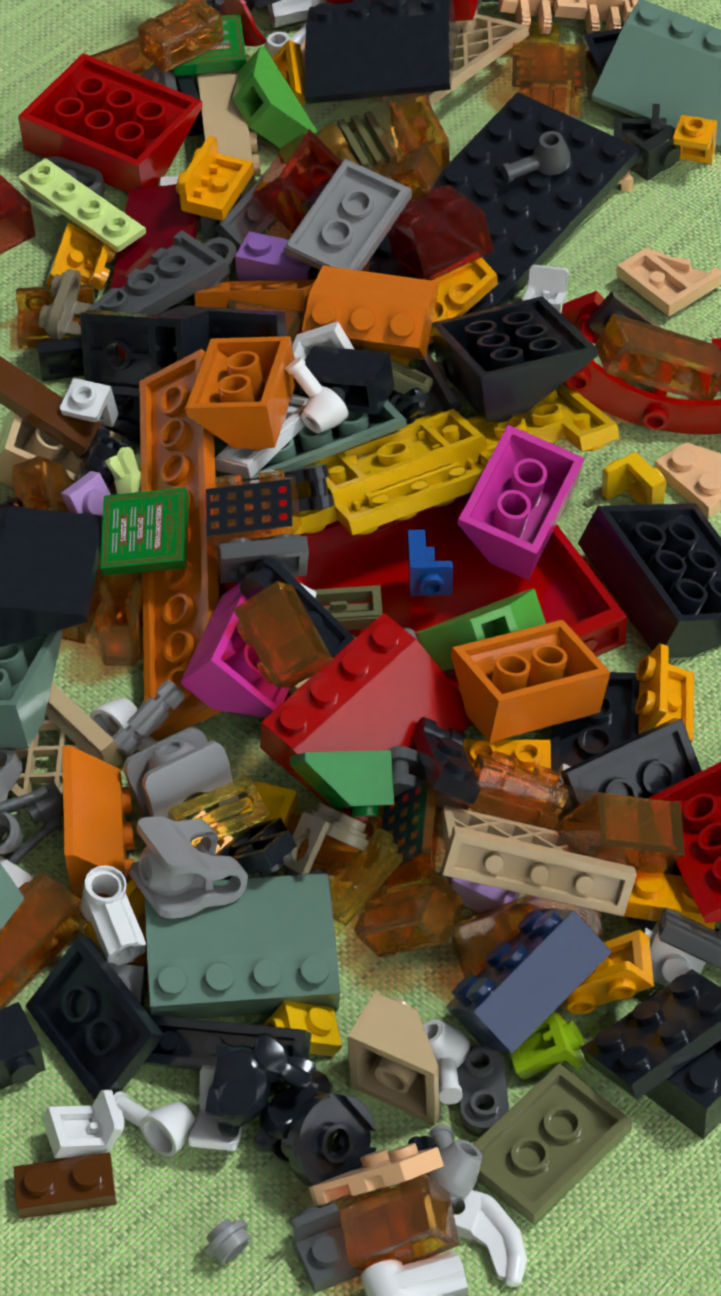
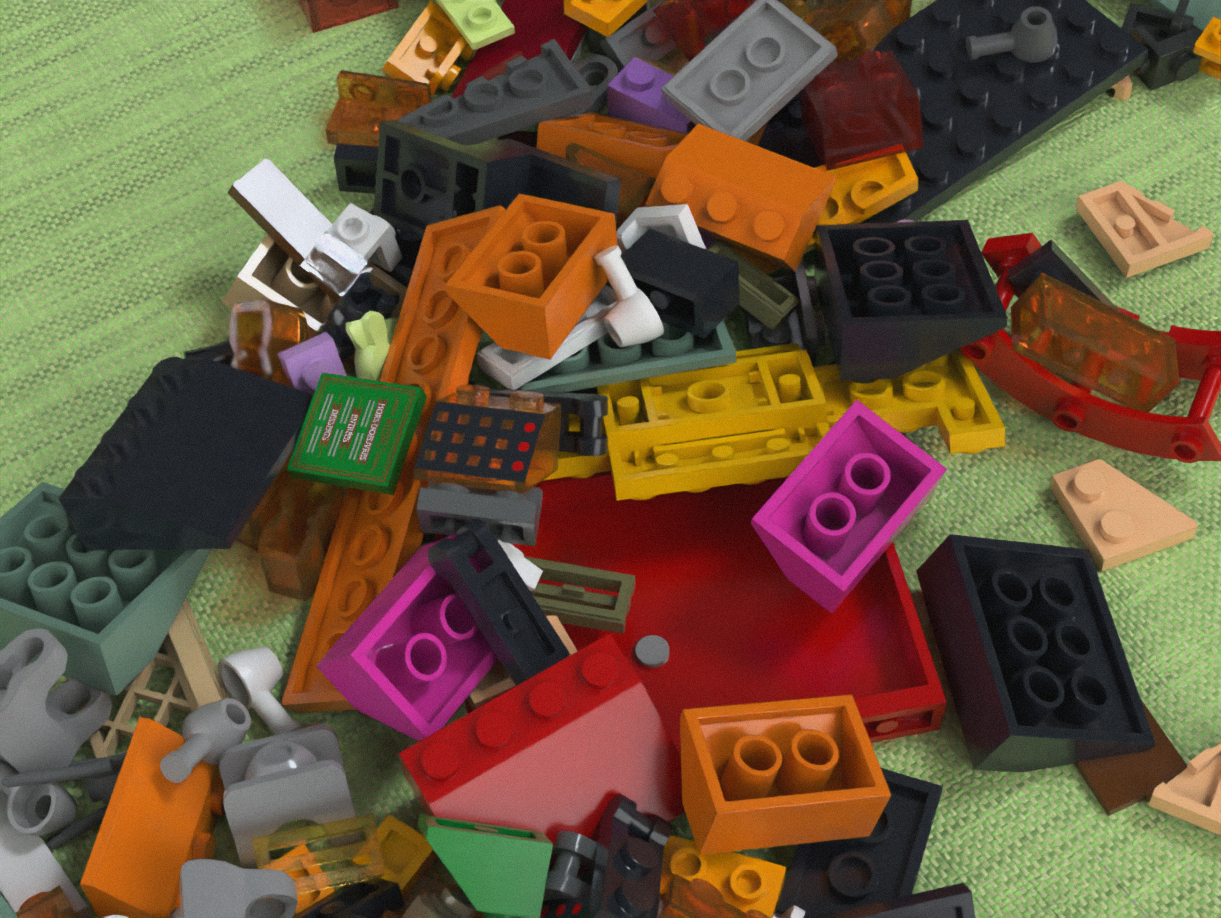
camera: 15 degrees right, 5 degrees up
dark tan bracket [39,269,92,340] -> none
light grey axle [112,680,185,756] -> none
clear orange brick [233,581,334,689] -> none
black axle [389,387,429,425] -> none
blue bracket [408,530,453,597] -> none
bright green slope [415,589,546,671] -> none
white bracket [522,265,569,313] -> none
yellow bracket [602,451,666,505] -> none
light orange bracket [635,643,694,743] -> none
none -> light grey bar [160,698,251,783]
none -> clear tile [300,231,367,296]

